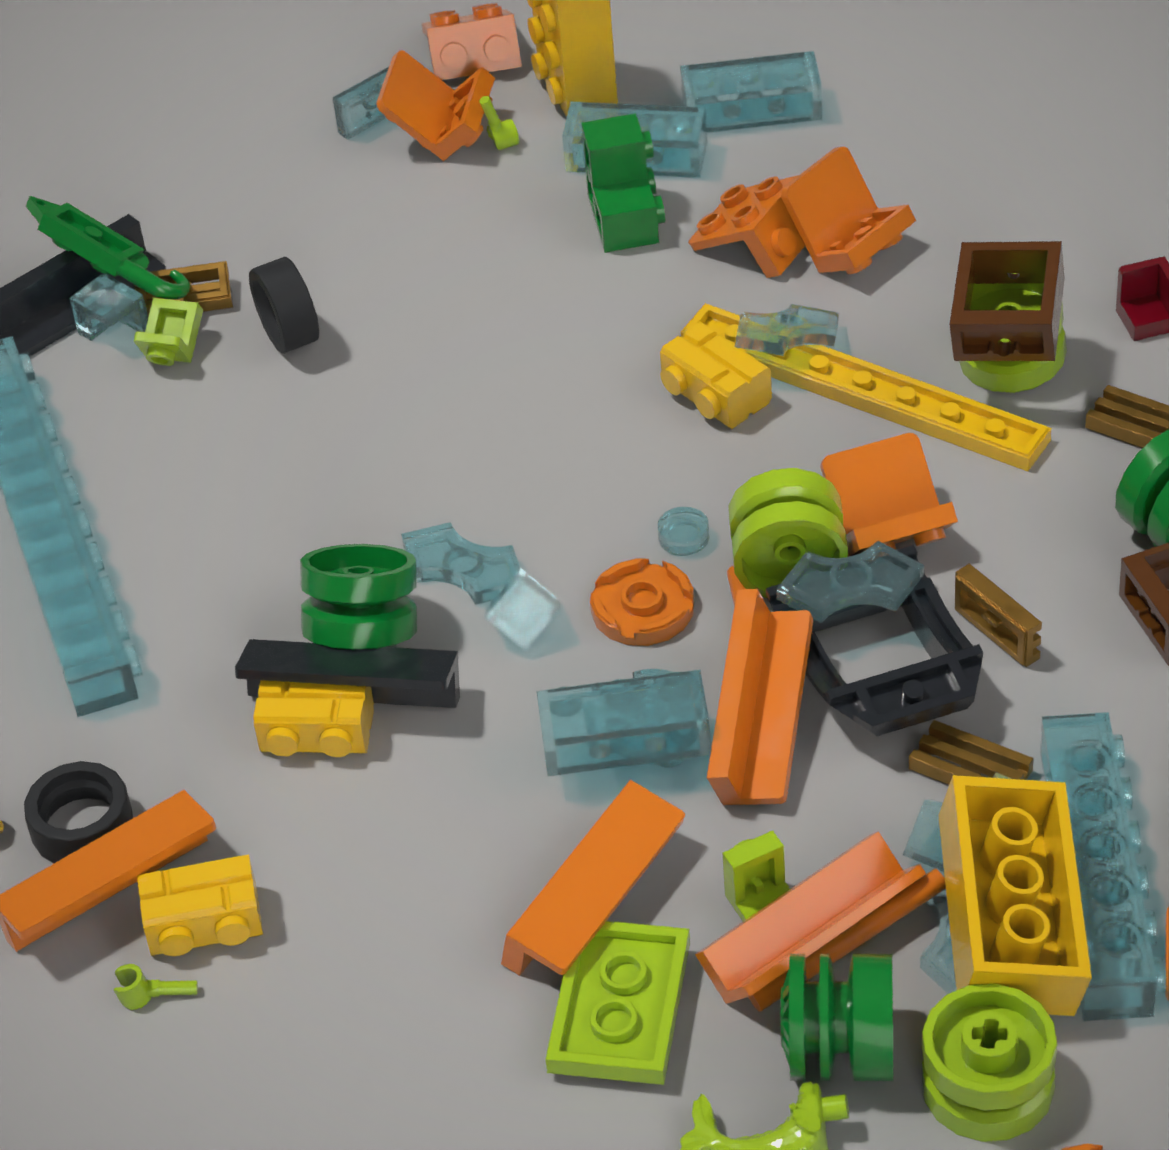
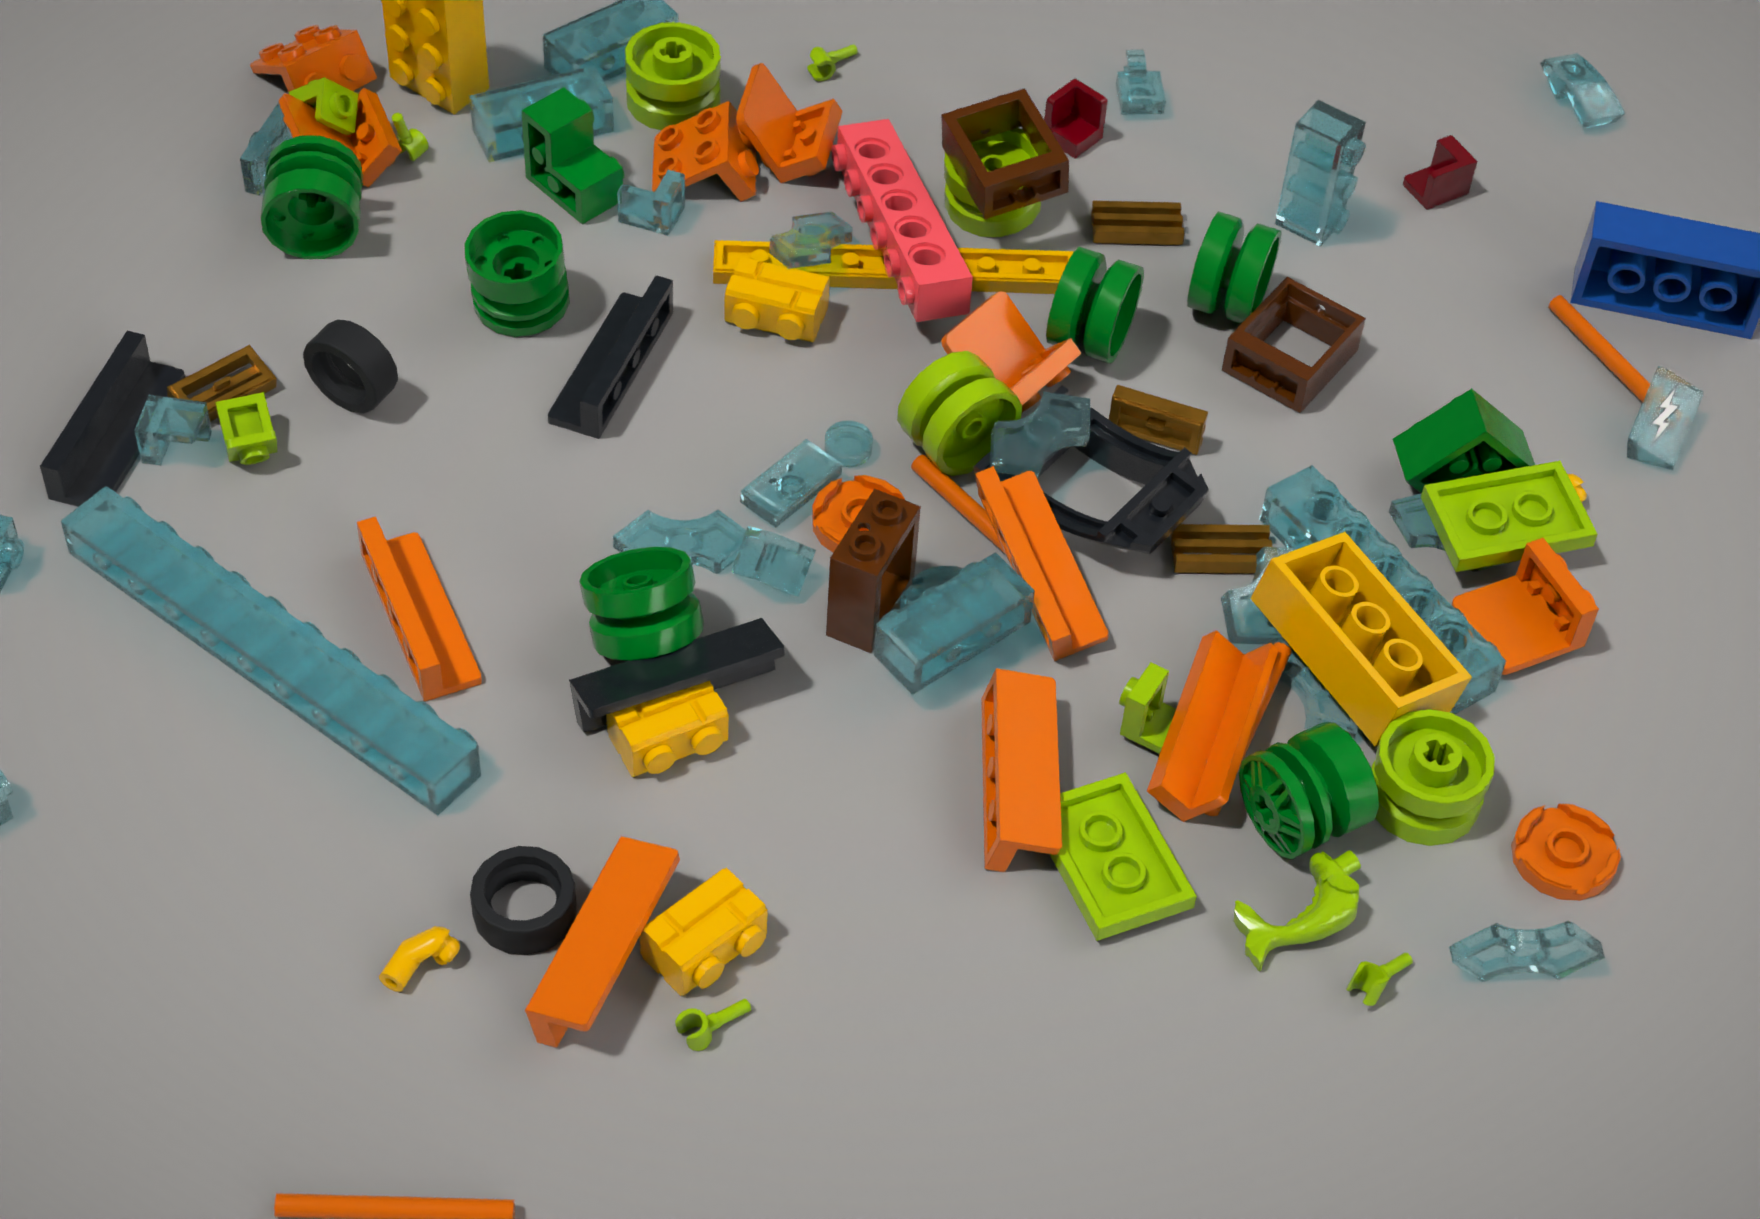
camera: 40 degrees left, 5 degrees up
green plate [26,196,191,299] -> none
none -> green wheel [261,136,363,259]
none -> lime bracket [289,77,358,135]
none -> orange panel [357,516,482,702]
none -> green wheel [464,210,570,337]
none -> black panel [548,275,673,439]
none -> clear light blue panel [617,170,685,236]
none -> lime wheel [625,22,721,130]
none -> clear light blue plate [740,439,842,528]
none -> lime hand [807,44,858,82]
none -> reddish brown window [826,488,921,654]
none -> coral brick [831,119,973,322]
none -> green wheel [1046,246,1144,364]

